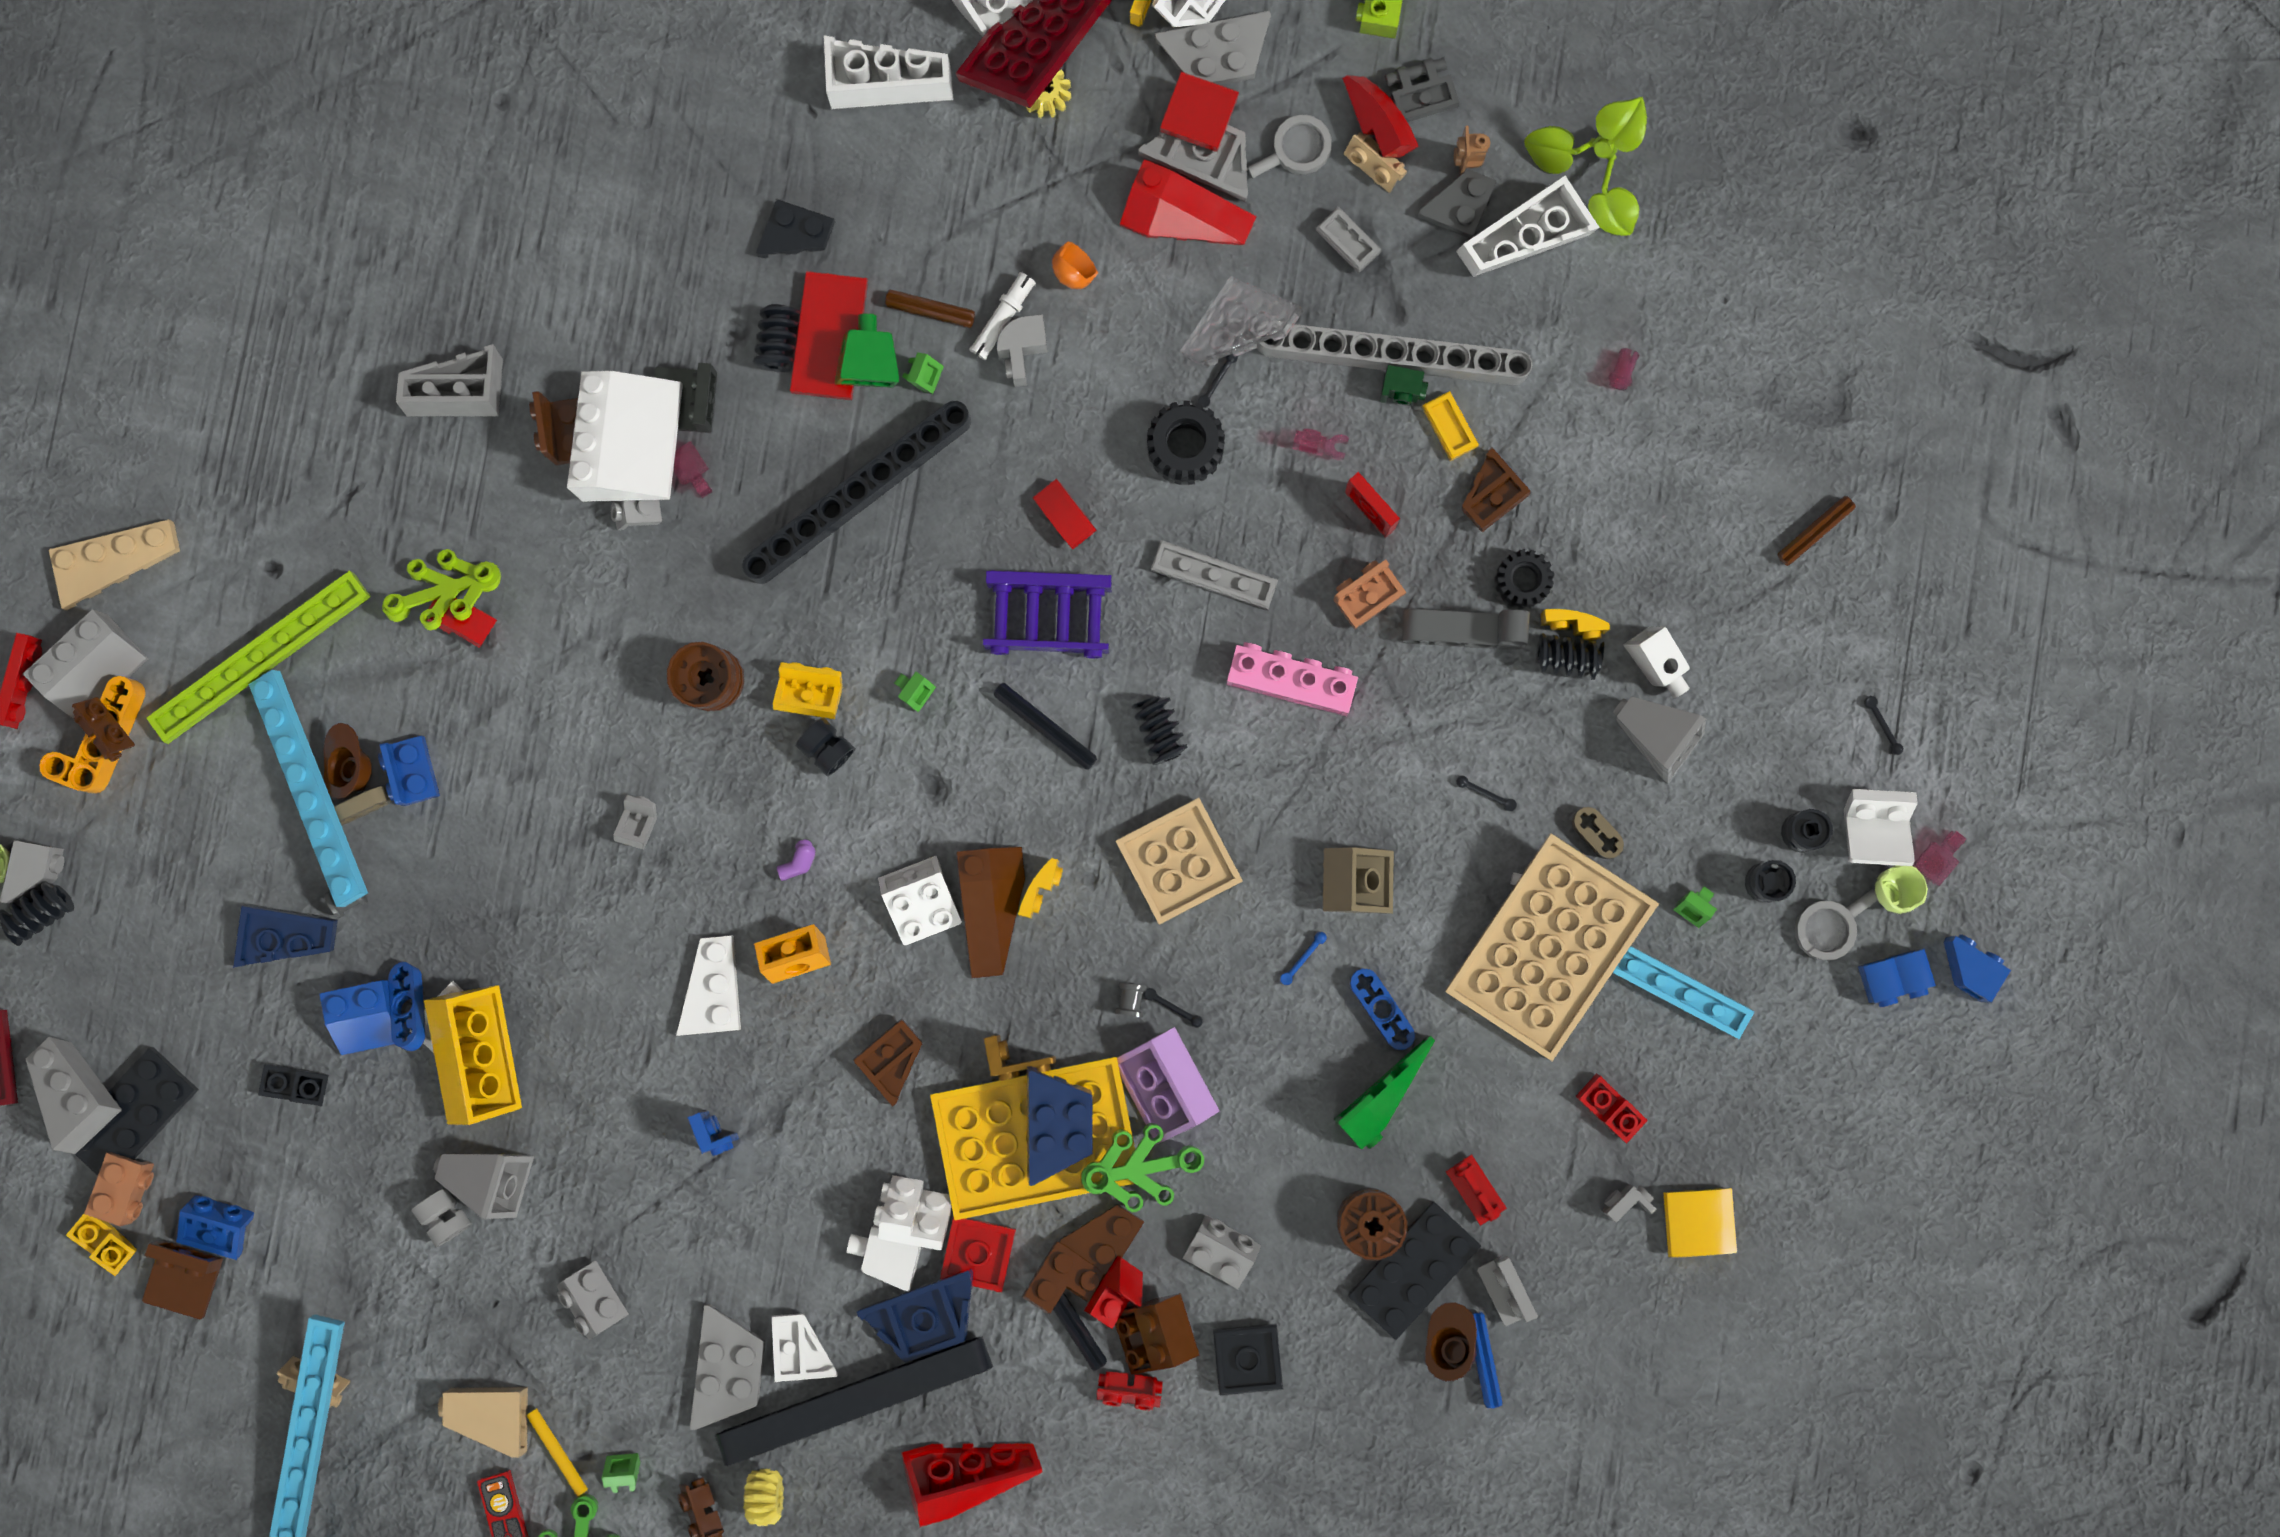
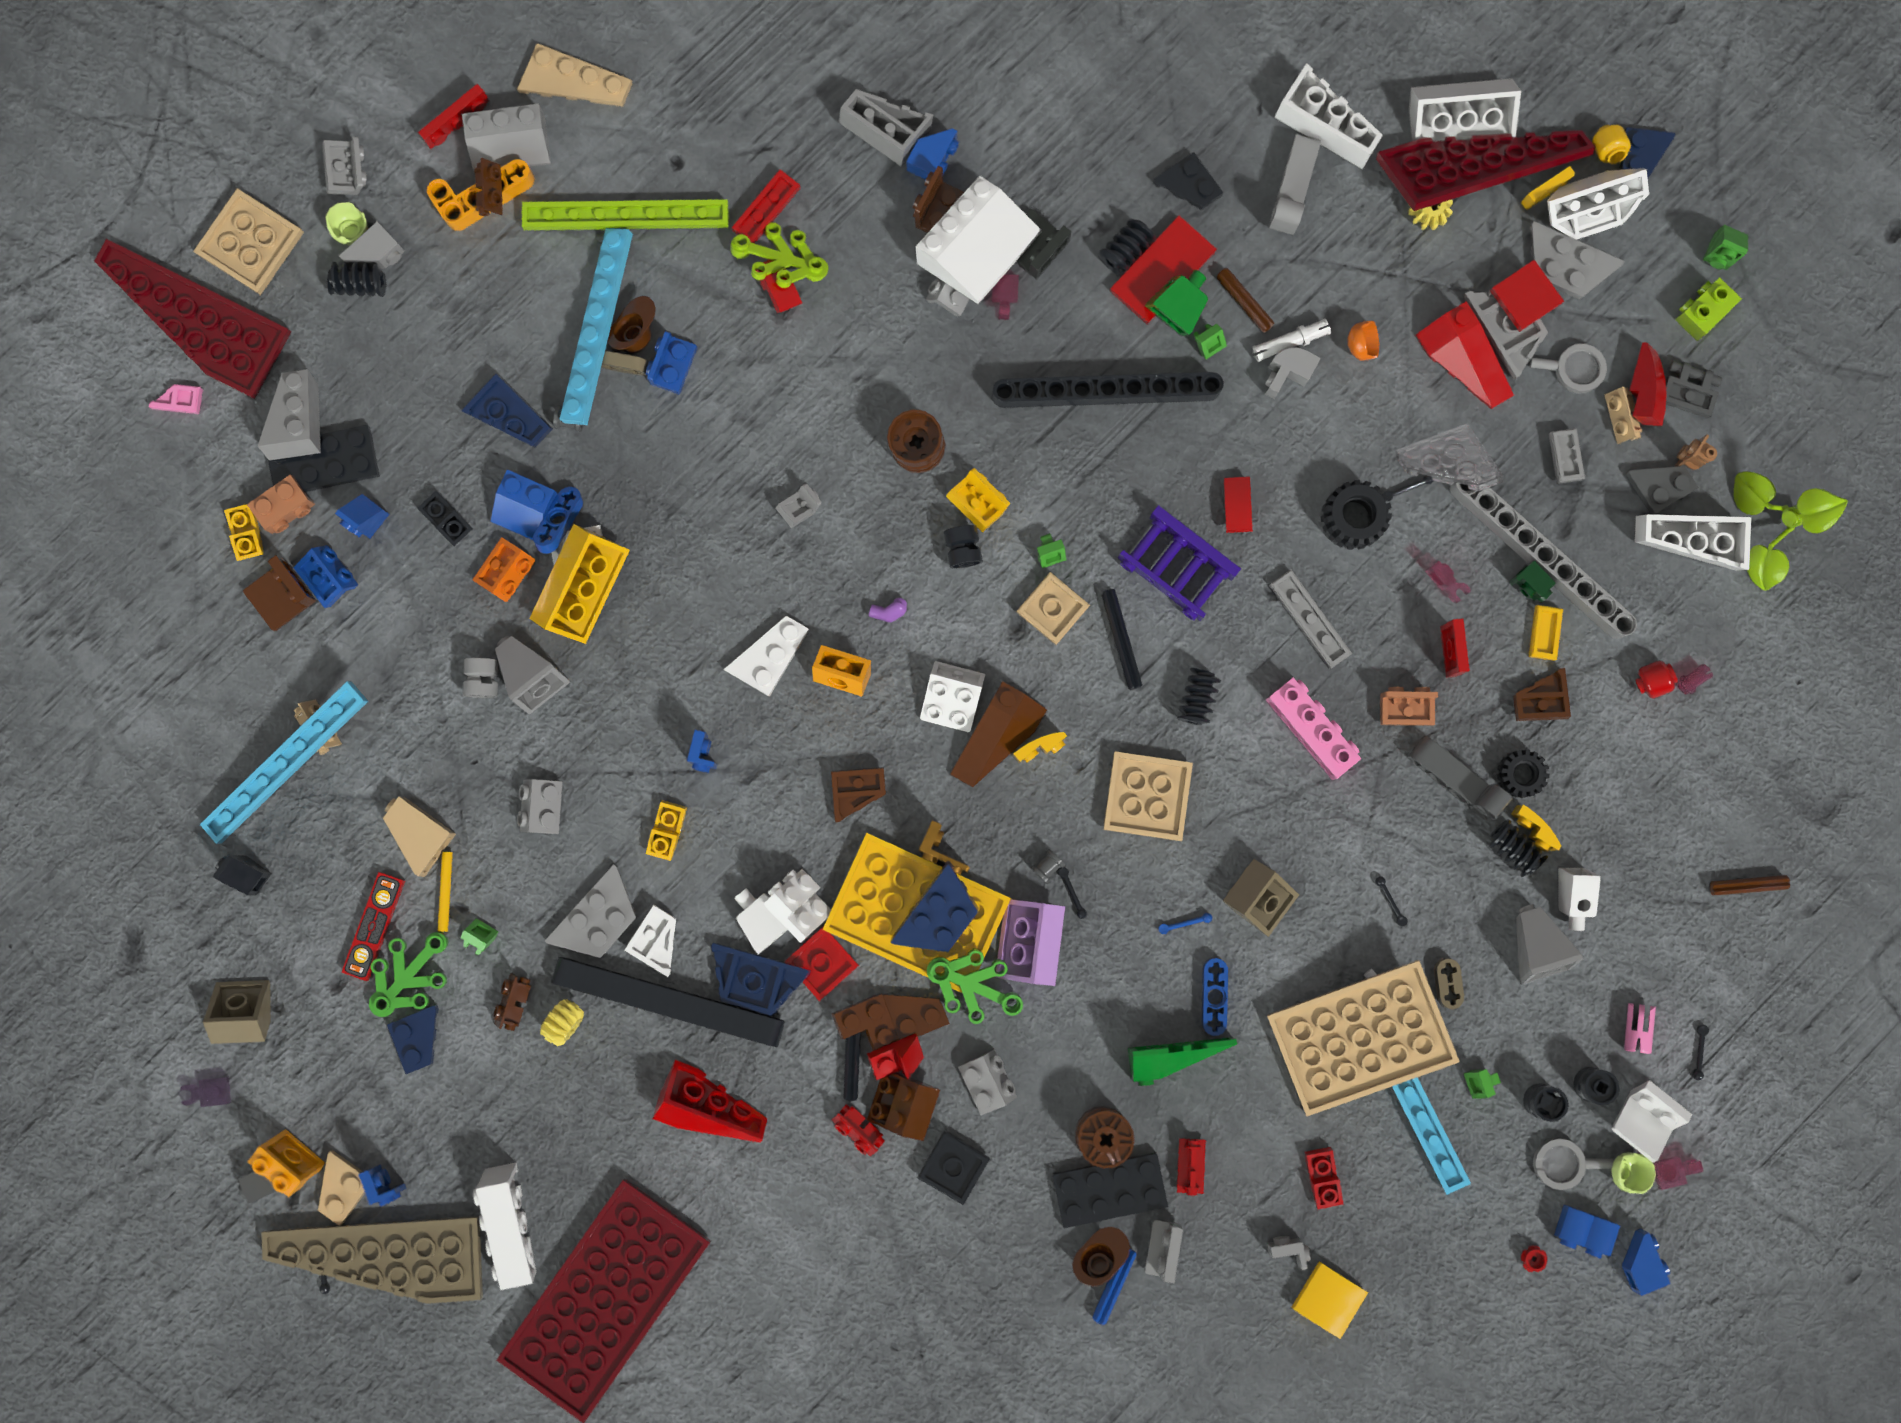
camera: 25 degrees right, 0 degrees up
none -> blue slope [335,494,390,539]
none -> orange bracket [472,537,535,602]
none -> yellow slope [646,800,687,861]
none -> red plate [732,169,801,244]
none -> blue slope [906,129,959,180]
none -> tan plate [1016,572,1090,645]
none -> light grey beam [1269,134,1321,235]
none -> red plate [1521,1245,1547,1272]
none -> bright pink arm [1624,1003,1656,1054]
none -> red head [1635,660,1678,699]

